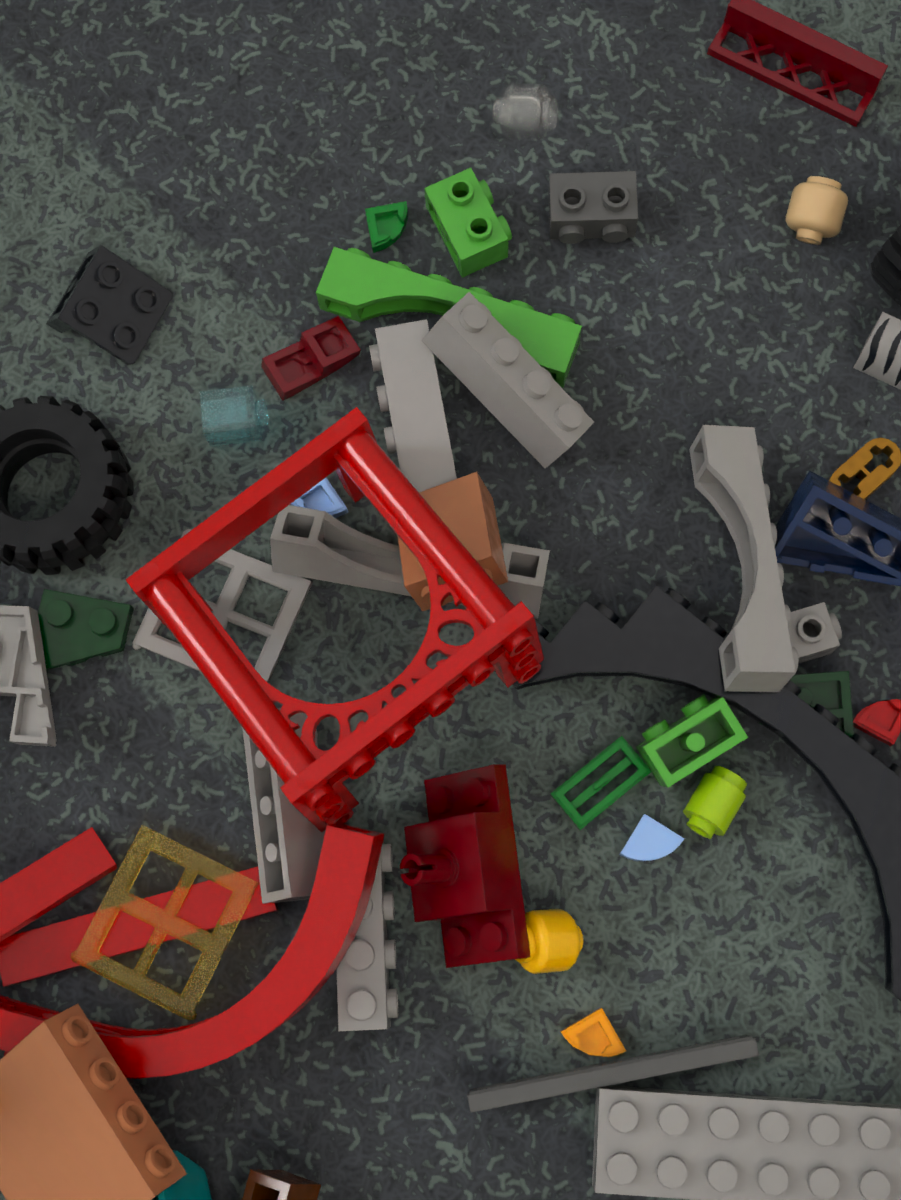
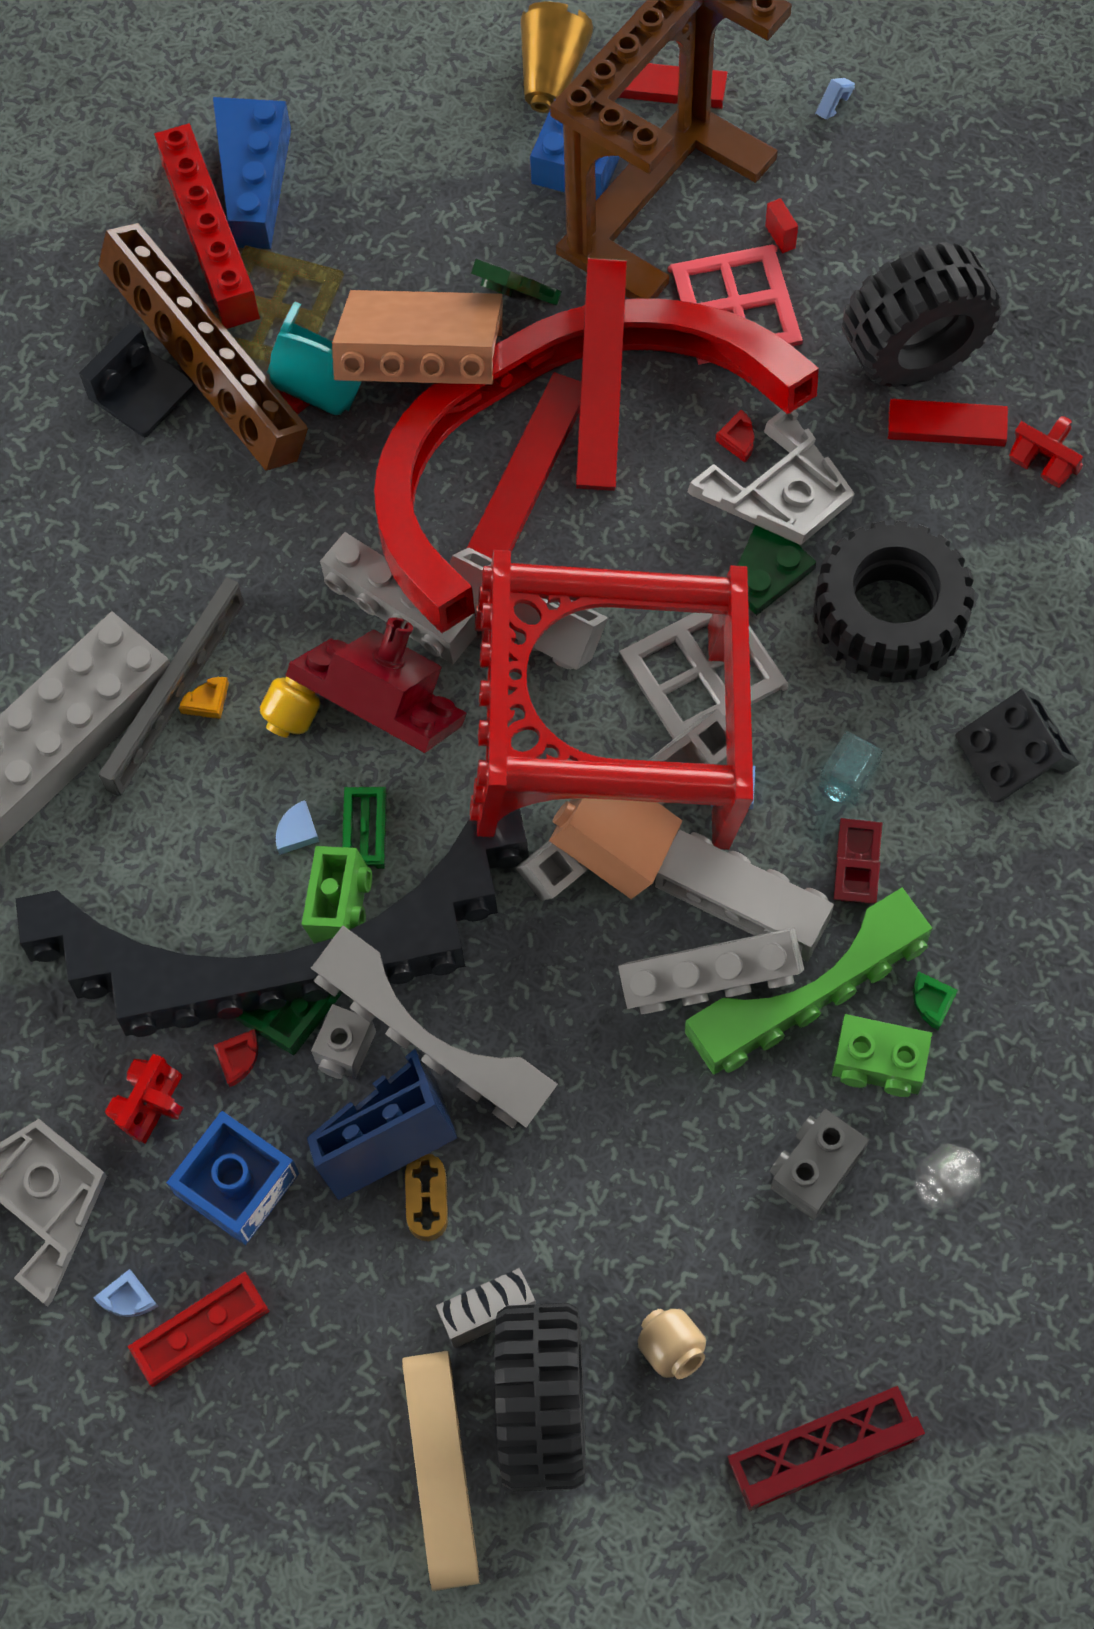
camera: 125 degrees right, 10 degrees down
clear yellow window [70,825,259,1021] -> none
lime brick [683,766,747,839] -> none

